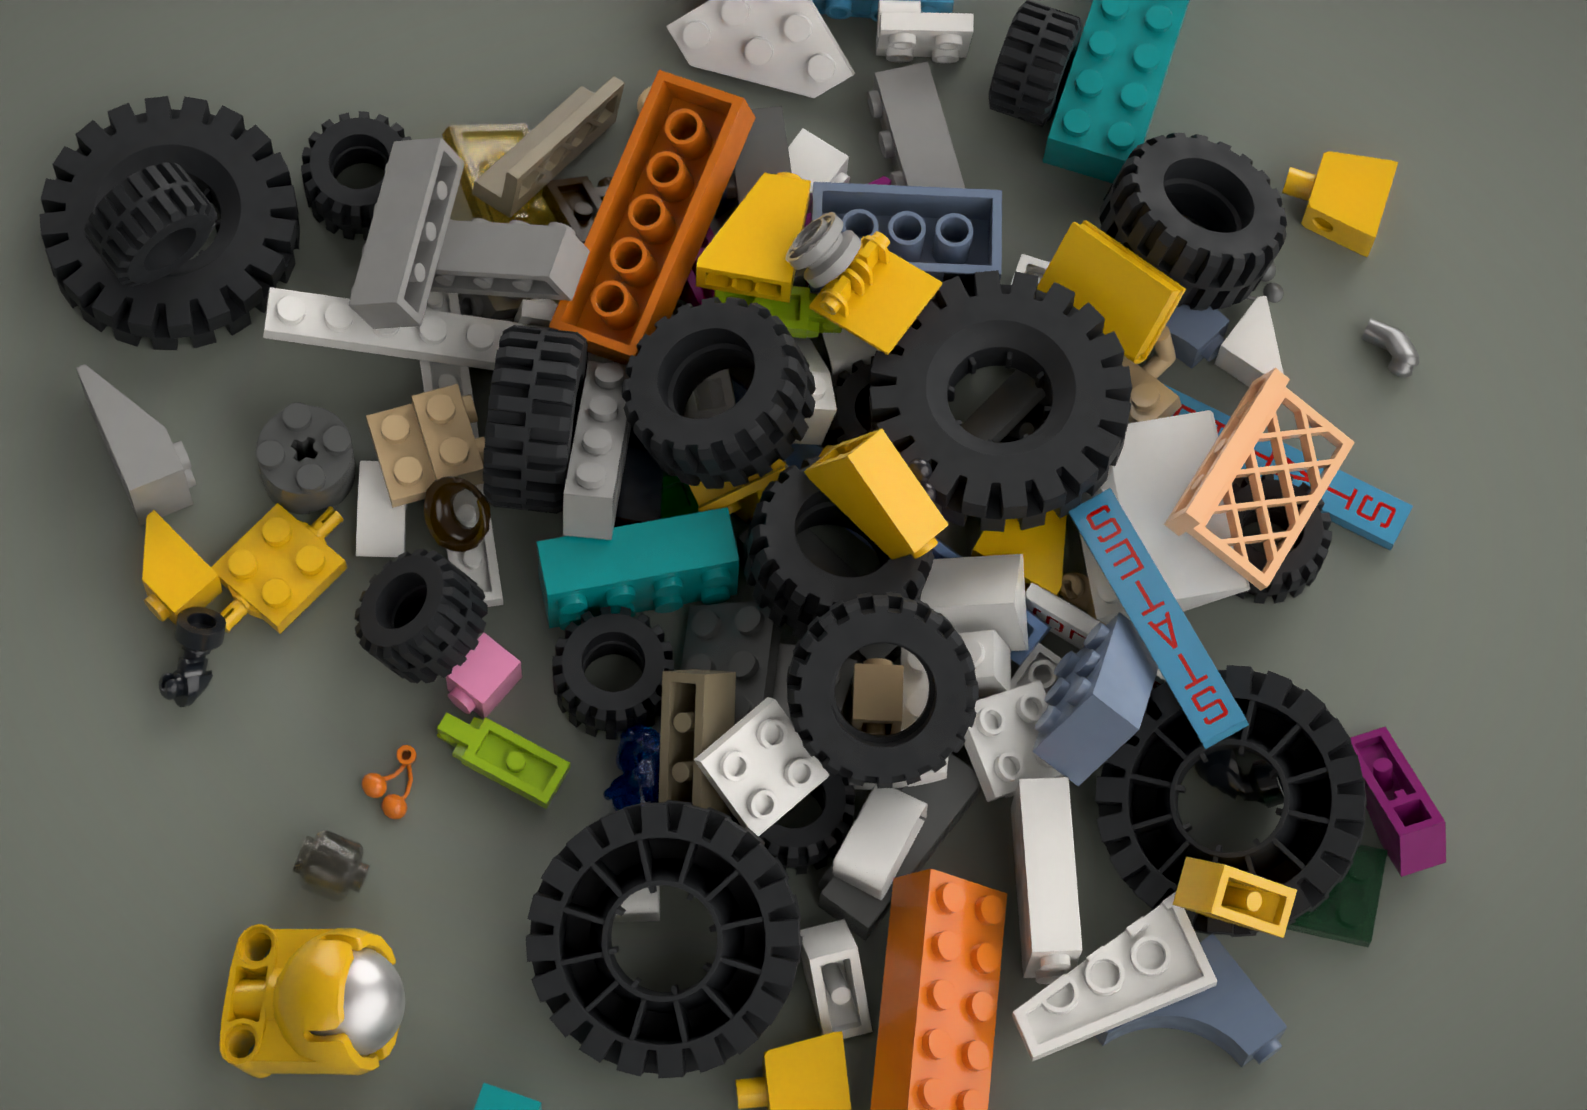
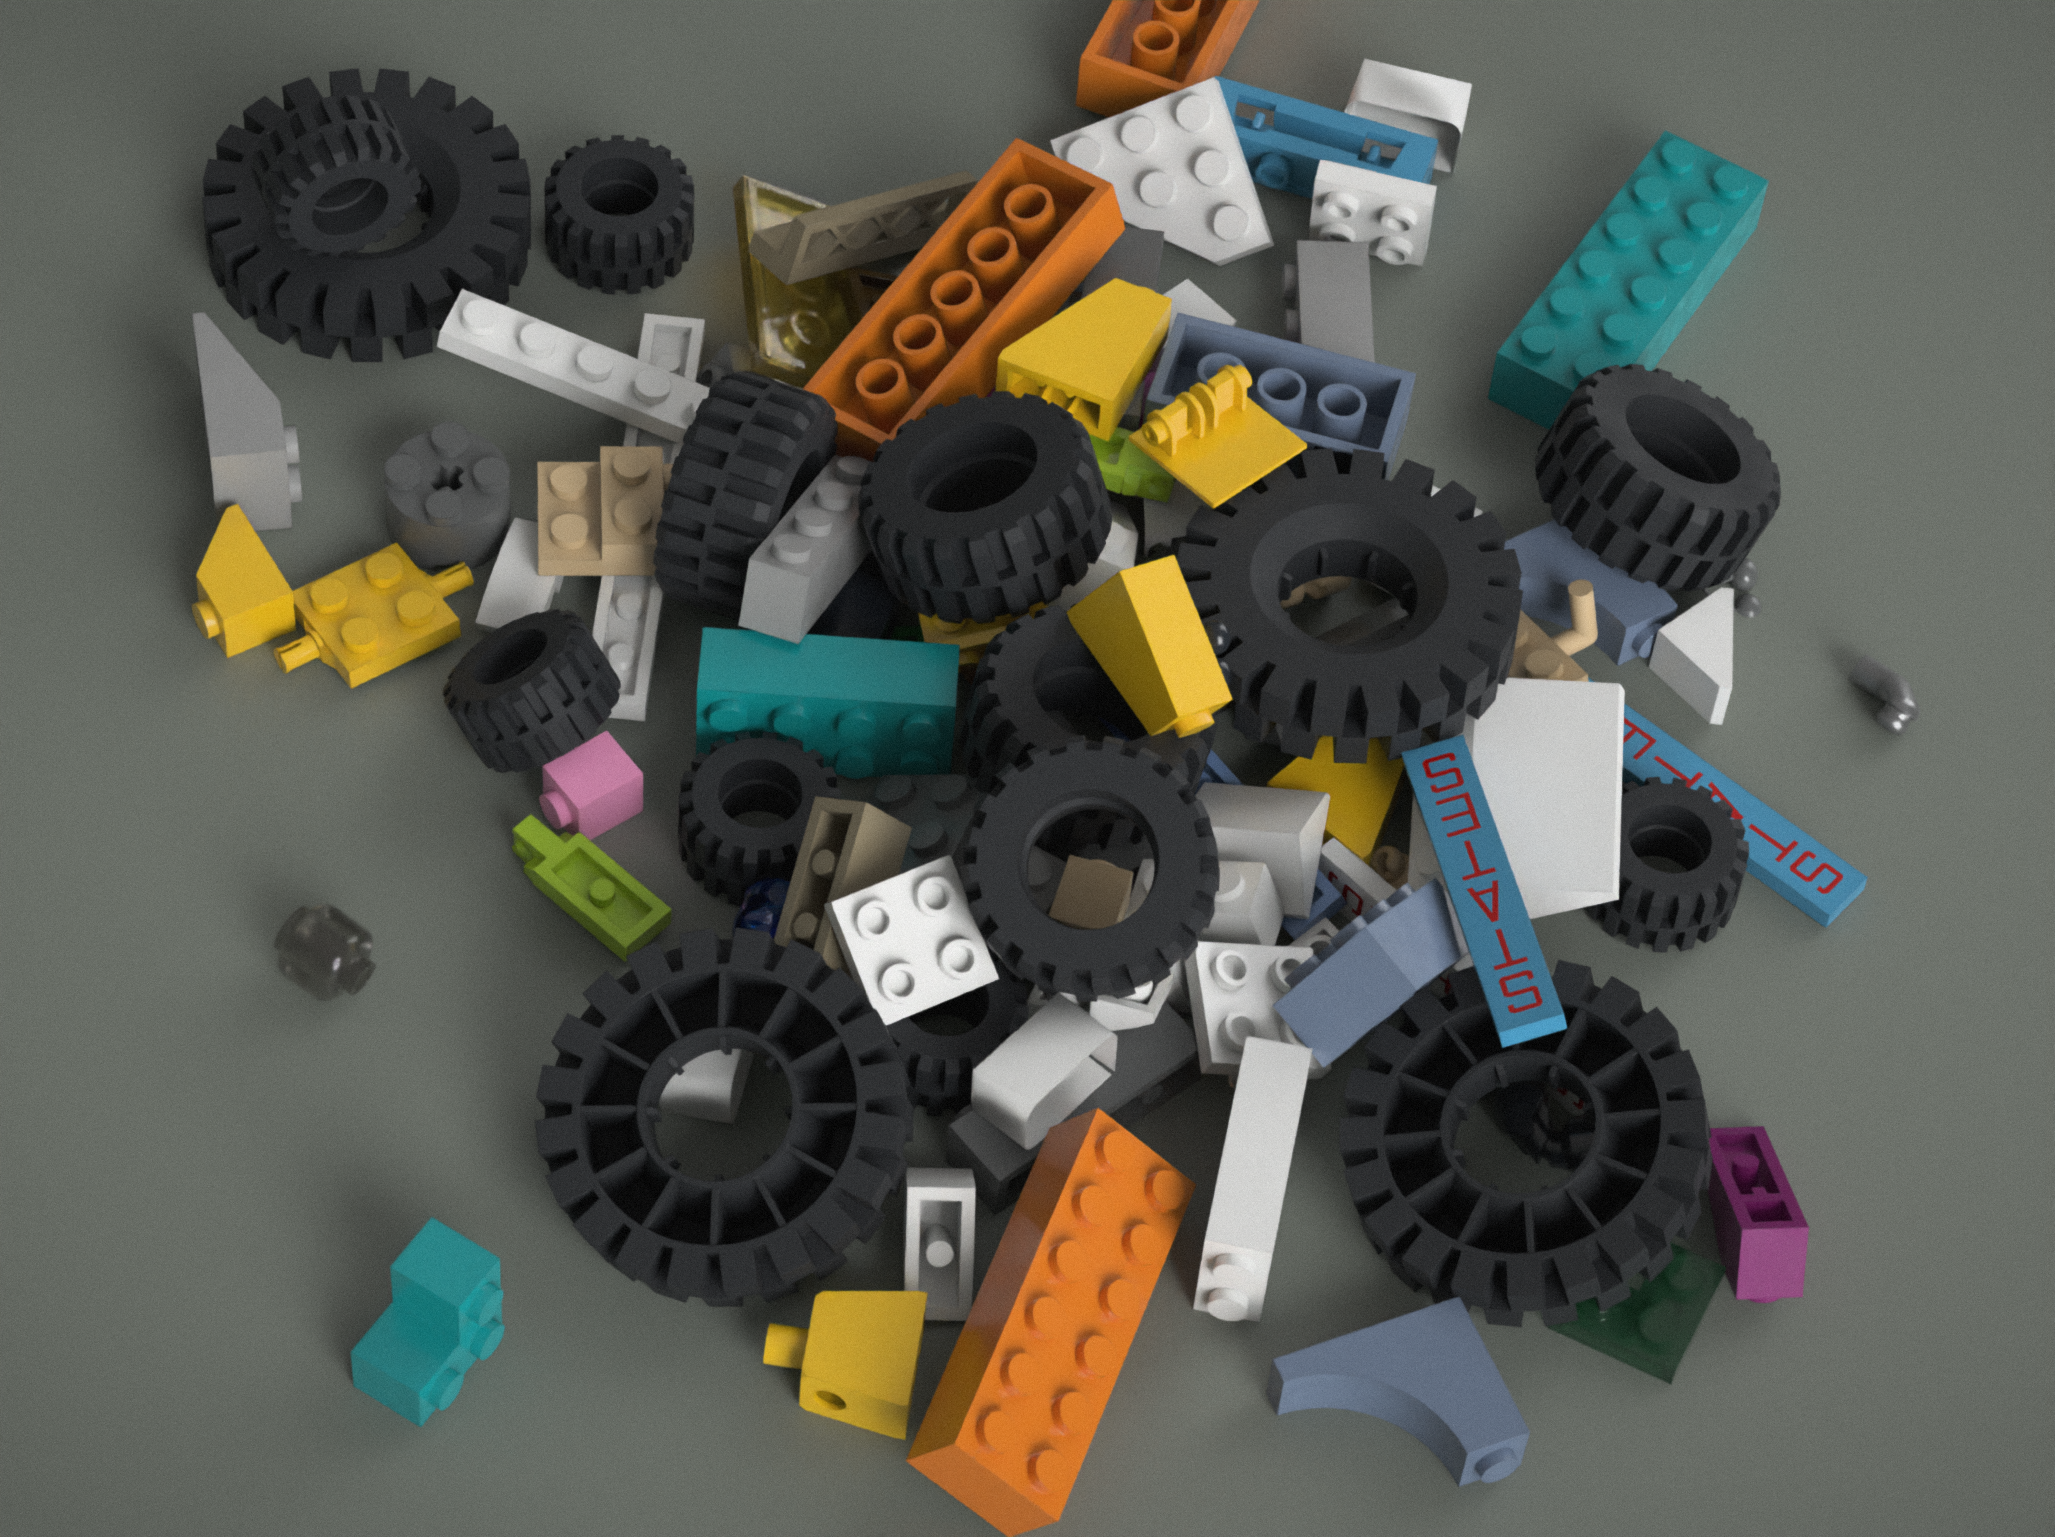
camera: 15 degrees right, 15 degrees down
black arm [159,607,226,707] -> none
yellow piece [219,924,405,1078] -> none
light grey brick [349,137,465,329] -> none
orange piece [361,745,417,820] -> none
dark brown piece [424,476,491,552] -> none
light grey brick [430,218,590,301] -> none
light grey wheel [786,212,861,288] -> none
black tyre [988,0,1082,127] -> none
white wing [1012,892,1217,1062] -> none
yellow piece [1037,220,1186,364] -> none
light nougat fence [1164,368,1355,591] -> none
yellow slope [1172,857,1297,938] -> none
yellow torso [1282,151,1398,257] -> none

